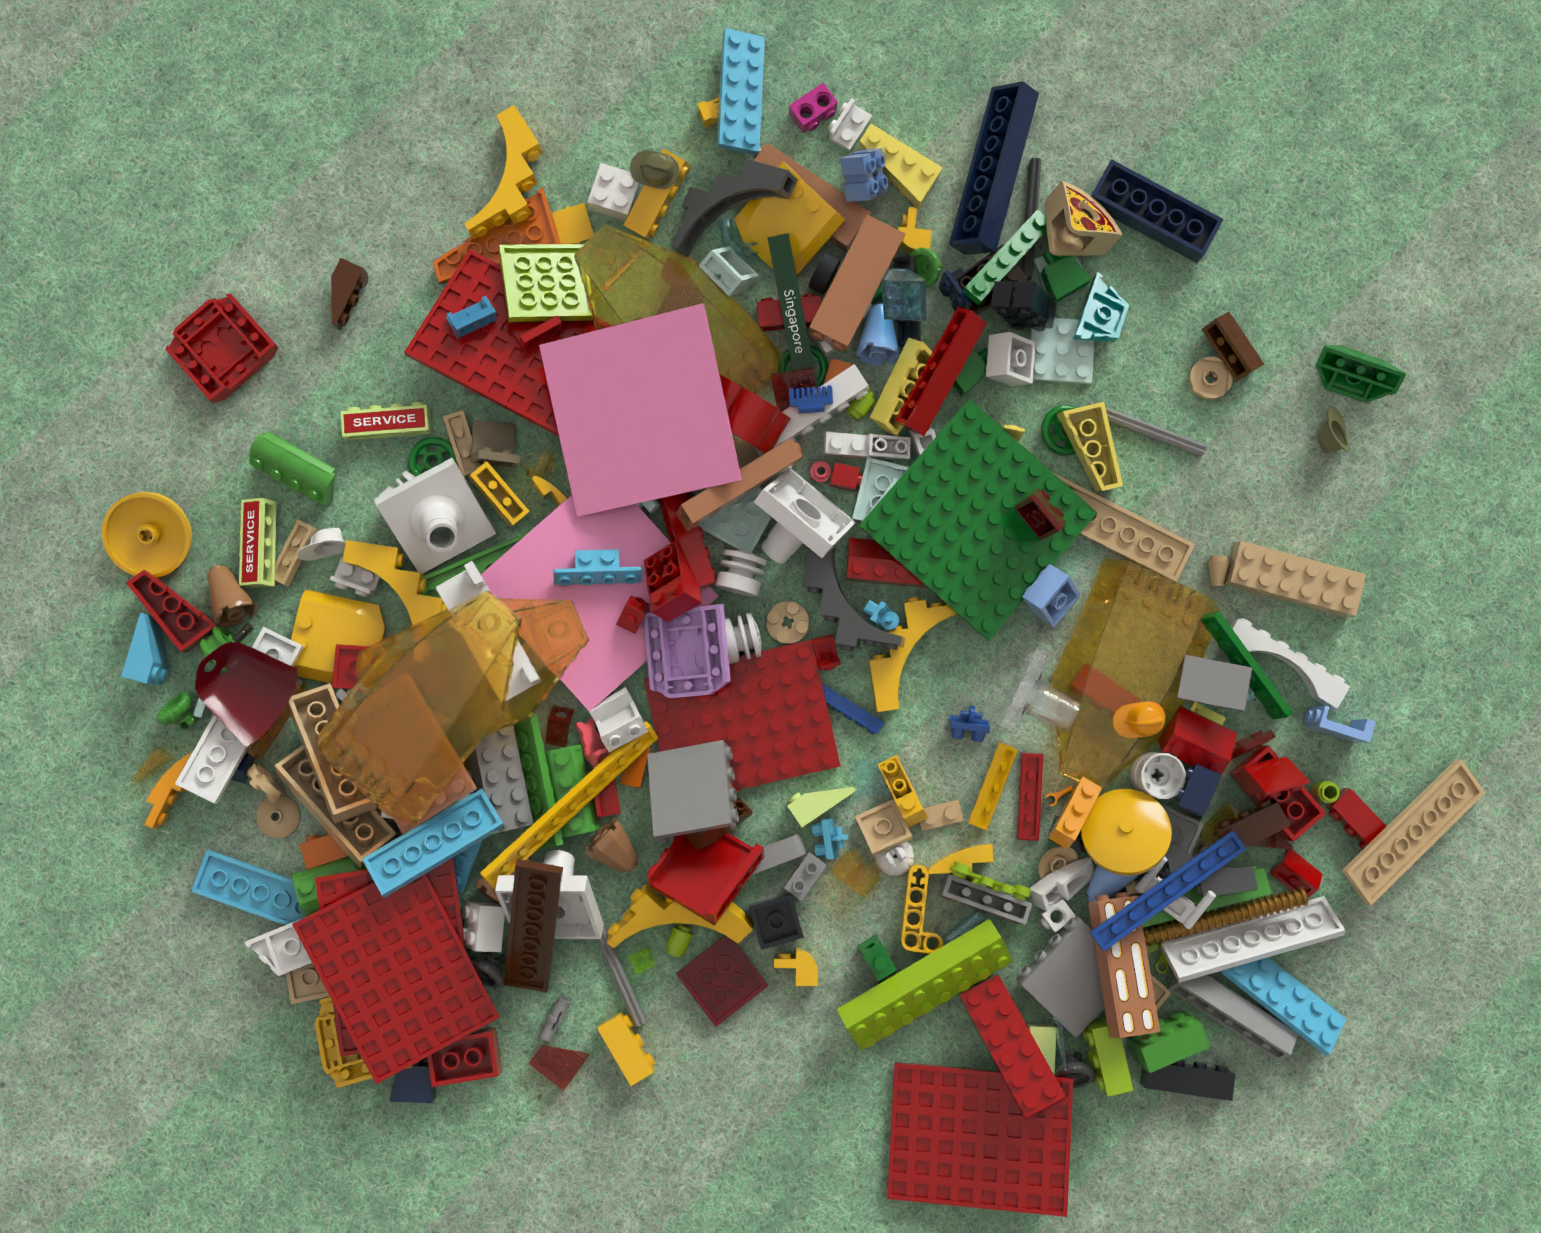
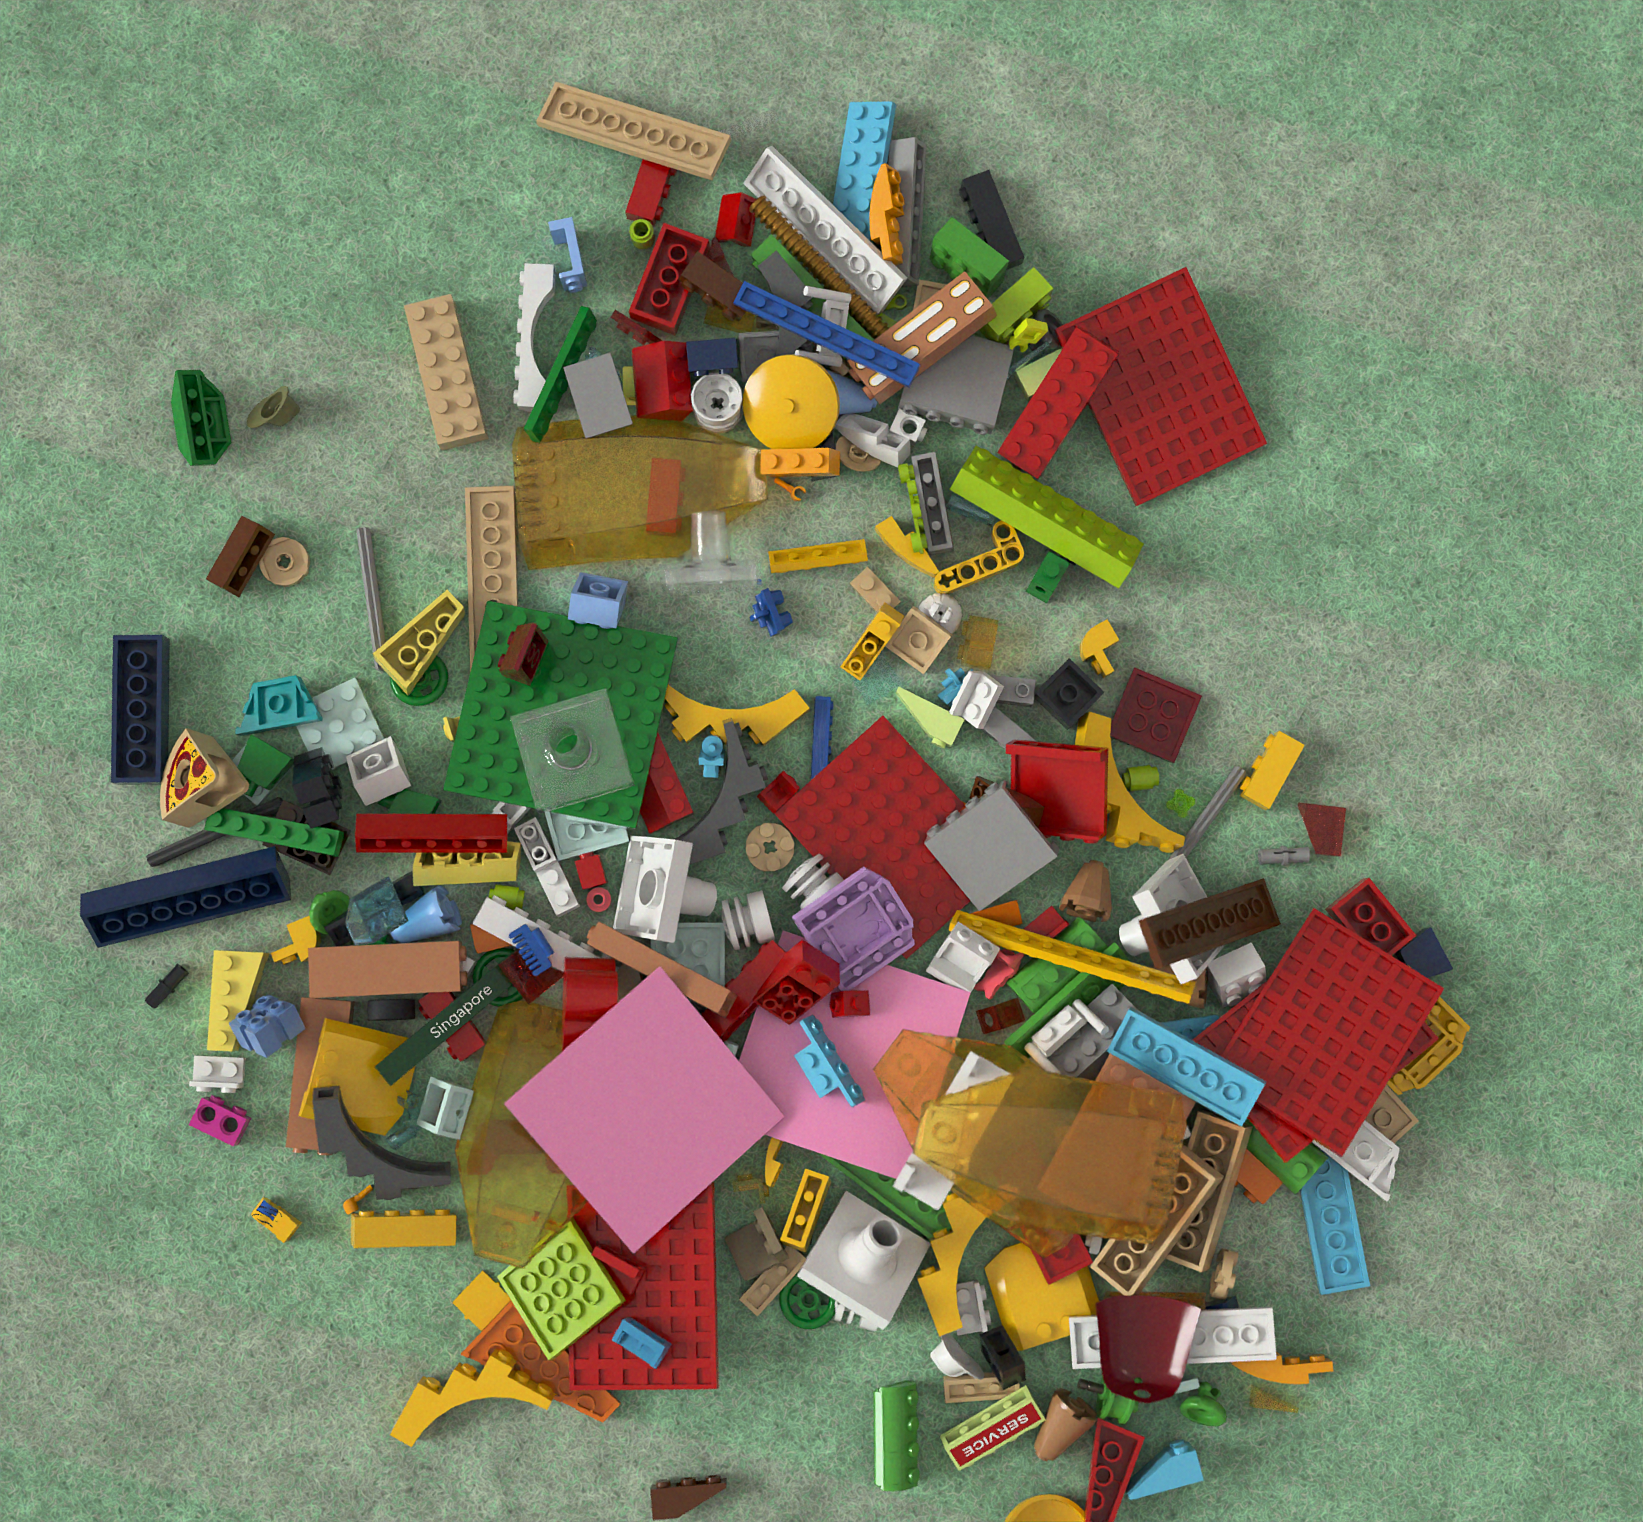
camera: 115 degrees left, 0 degrees up
tan dish [256,795,300,838] -> none
brick [341,402,432,441] -> none
dark grey hair [471,952,506,988] -> none
white brick [588,163,643,221] -> none
olive piece [630,150,679,189] -> none
medium azure plate [717,28,765,156] -> none
dark blue bracket [939,267,973,311] -> none
red tile [1016,753,1043,841] -> none
light orange piece [1113,701,1165,738] -> none
tan cone [1208,555,1230,586] -> none
red slope [1238,757,1310,798] -> none
none -> black axle [145,963,189,1009]
none -> light orange hand [343,1185,373,1214]
none -> clear piece [510,688,635,814]
none -> light orange slope [870,163,905,266]
none -> white bracket [949,670,1004,729]
none -> black brick [980,1325,1026,1390]
none -> neon yellow plate [1009,318,1048,352]
none -> white plate [1024,999,1109,1079]

